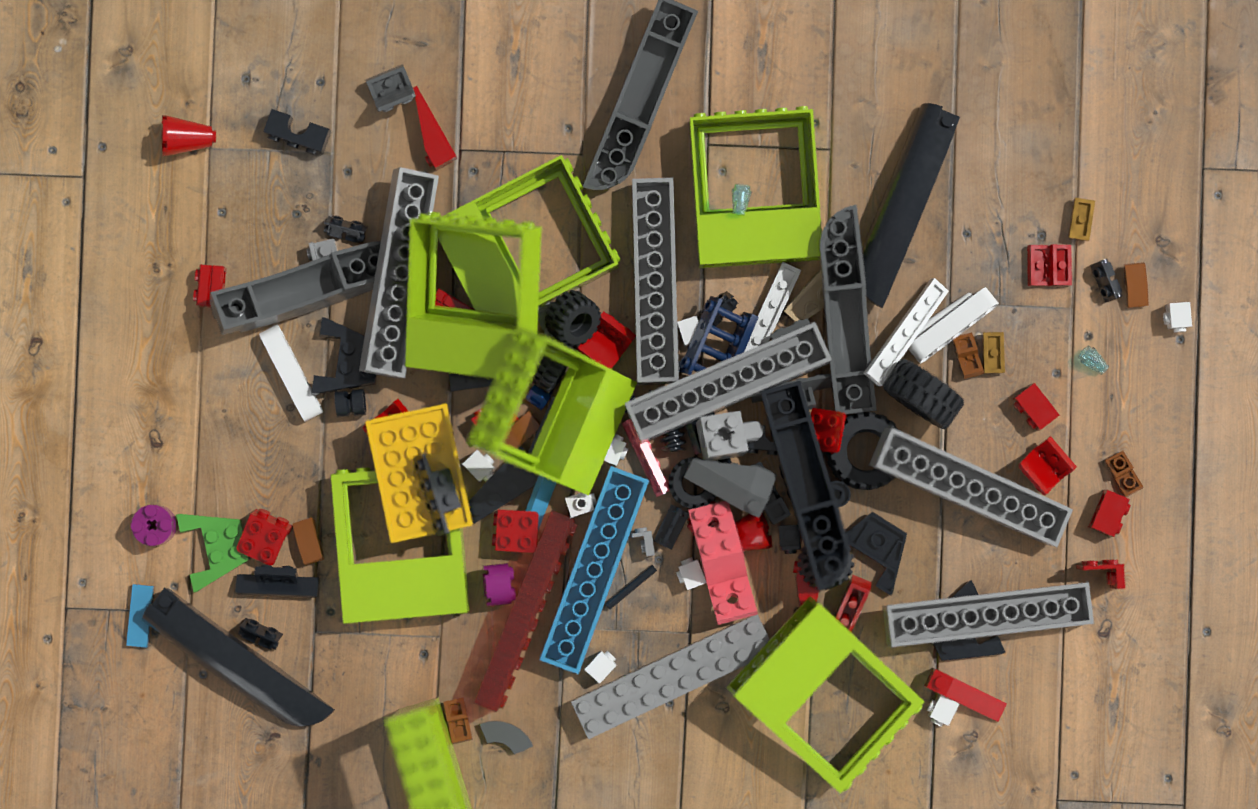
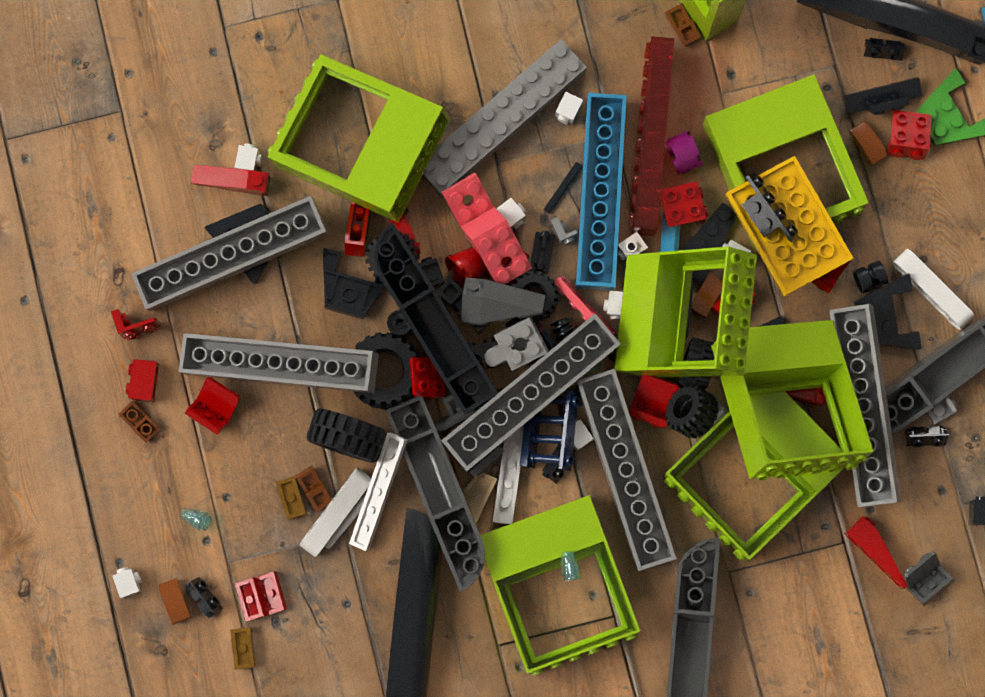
camera: 165 degrees right, 5 degrees down
dark grey tile [480,721,533,754] -> none
blue tile [525,385,552,411] -> none
red brick [1013,383,1060,431] -> none

